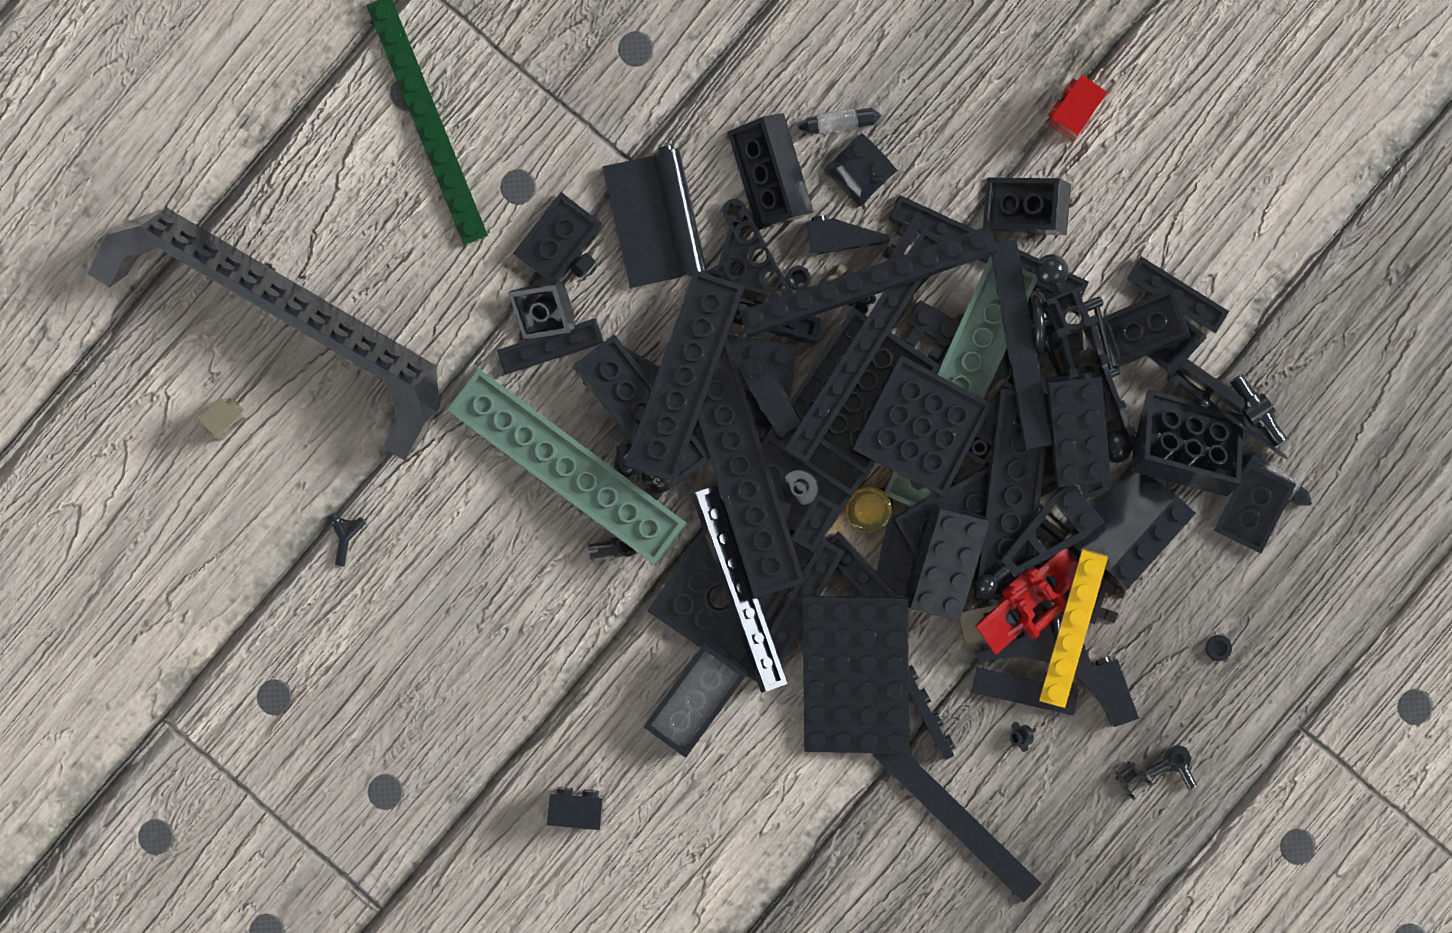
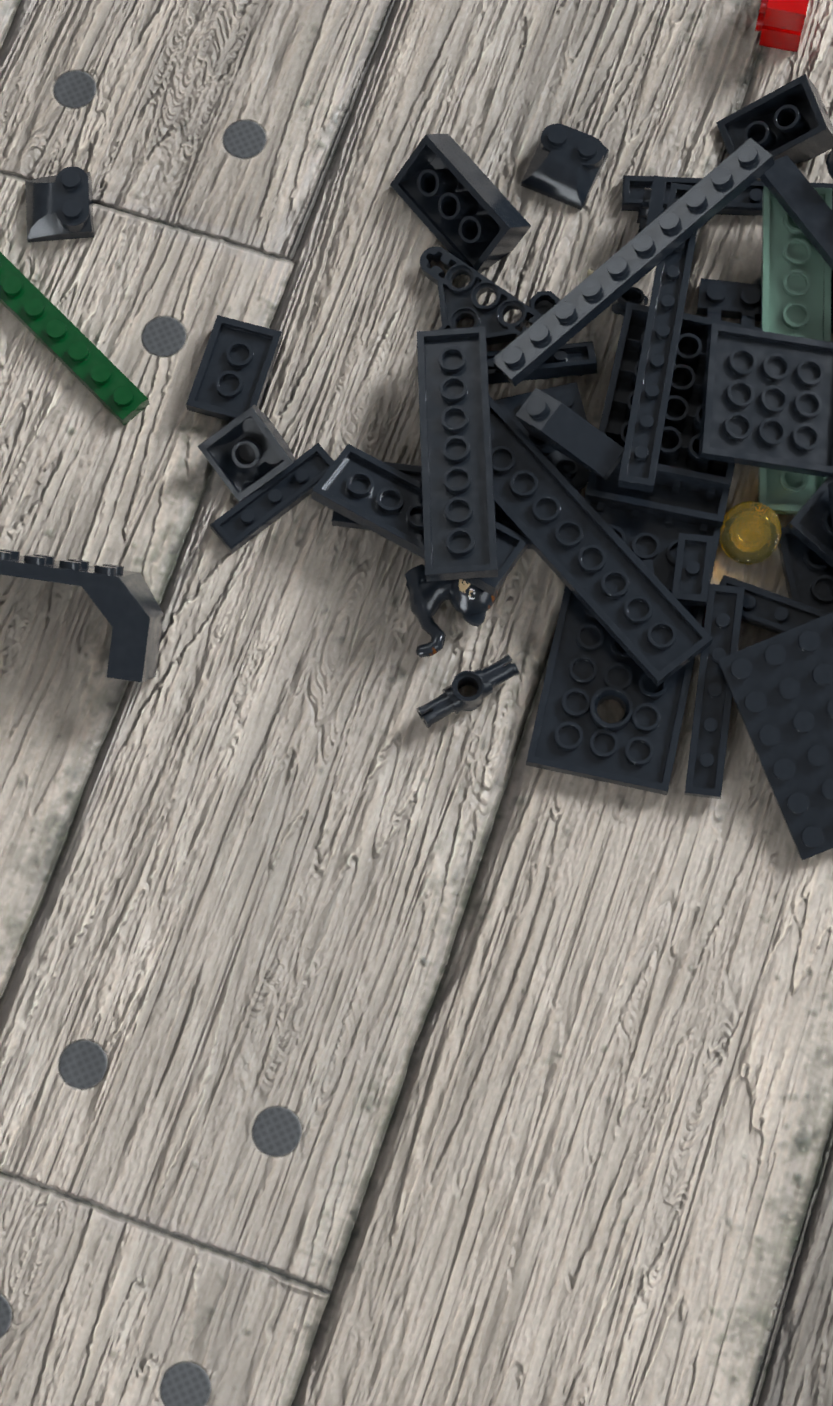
camera: 20 degrees left, 15 degrees down
black piece [329,513,366,567] -> none
sand green plate [447,368,687,566] -> none
black brick [547,787,604,830] -> none
black tile [571,253,596,278] -> none
black door [602,145,707,288] -> none
clear brick [644,639,750,758] -> none
black plate [691,486,787,693] -> none
black piece [782,469,819,505] -> none
piece [798,107,881,135] -> none
black slope [807,215,890,256] -> none
none -> black slope [25,167,94,243]

